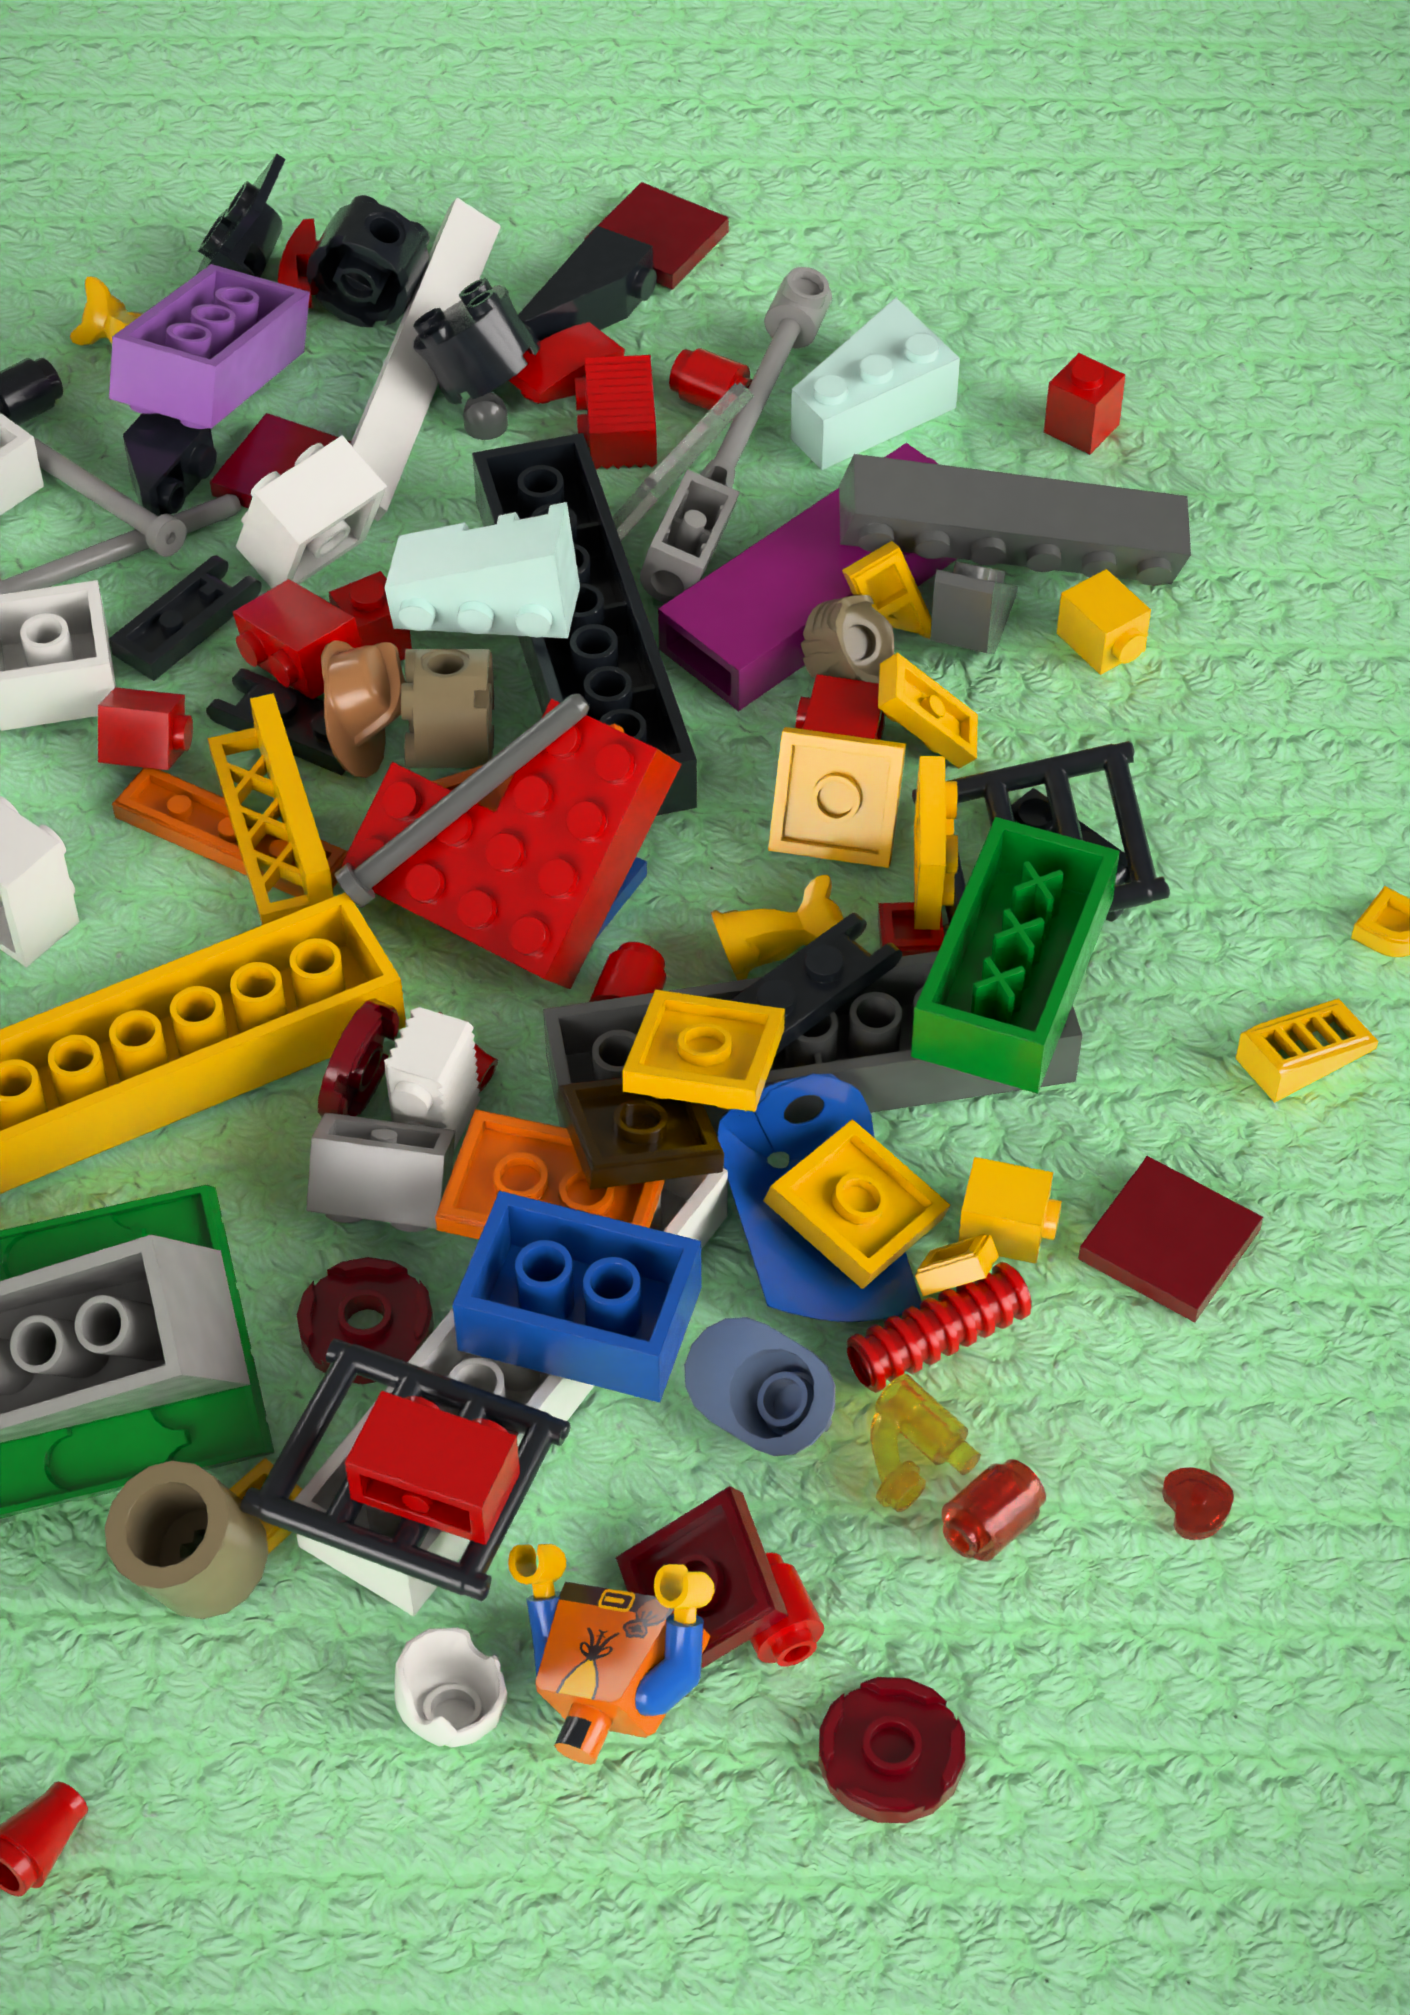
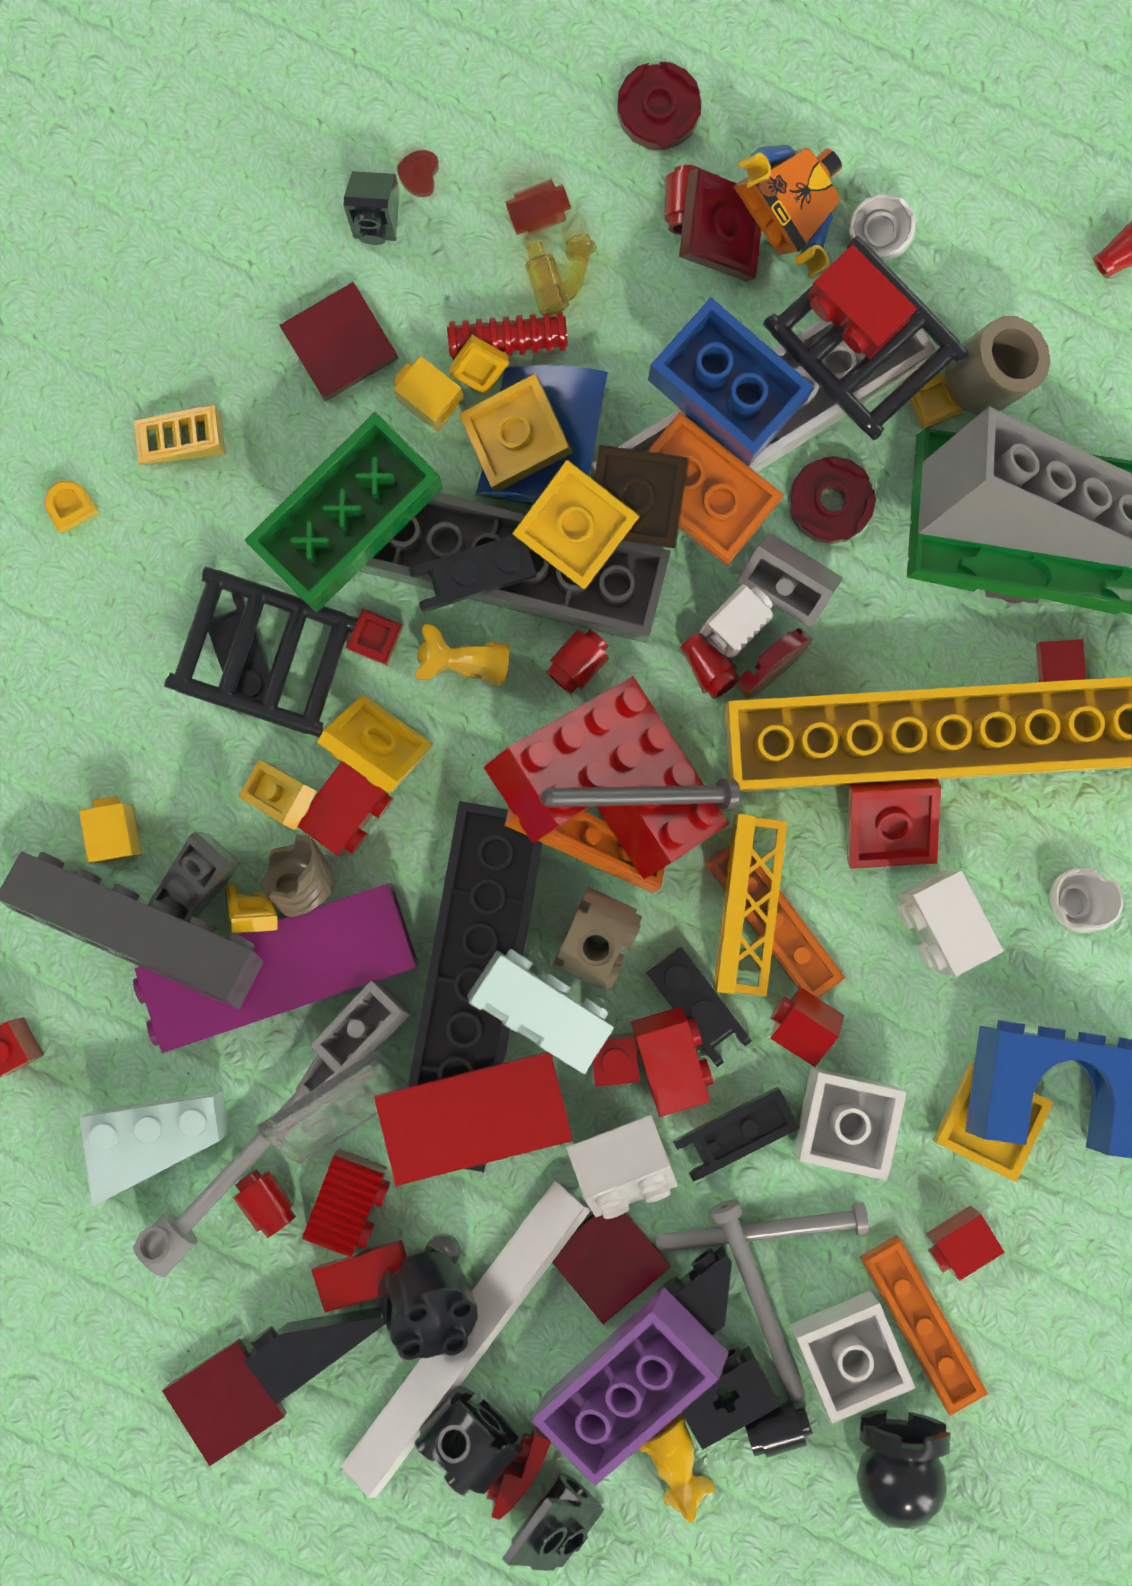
camera: 160 degrees left, 35 degrees up
medium nougat piece [321,640,406,778] -> none
sand blue piece [685,1317,835,1456] -> none
yellow plate [914,756,958,930] -> none
none -> slope [343,171,399,245]
none -> red tile [374,1052,573,1186]
none -> black brick [681,1346,781,1450]
none -> red plate [847,779,941,869]

